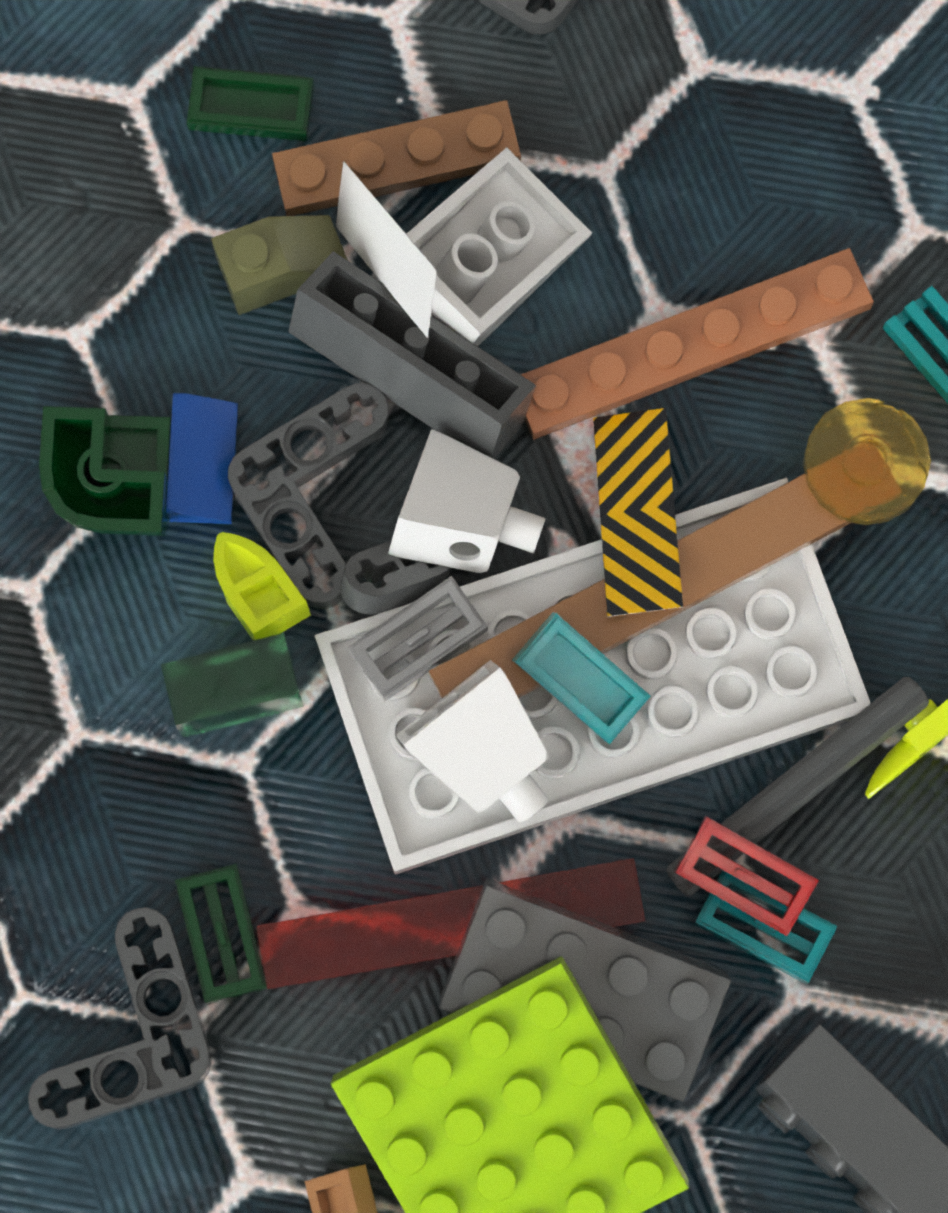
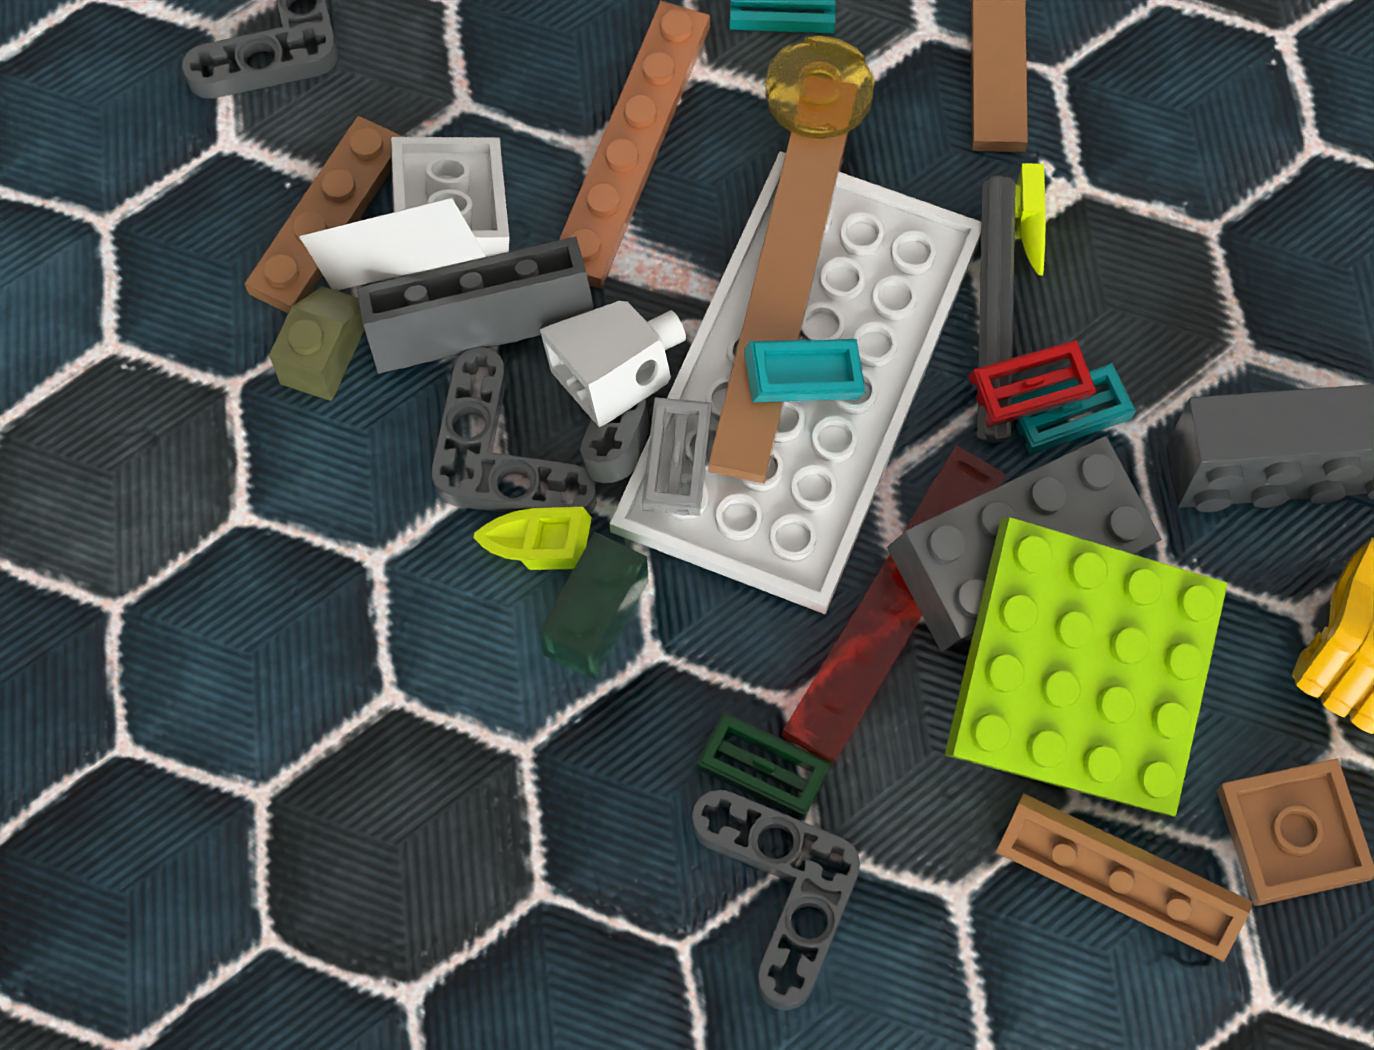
camera: 50 degrees left, 10 degrees down
dark green brick [39,406,171,536] -> none
blue slope [166,393,238,524] -> none
dark green tile [187,66,314,141] -> none
white torso [396,660,549,823] -> none
sticker [593,408,683,617] -> none

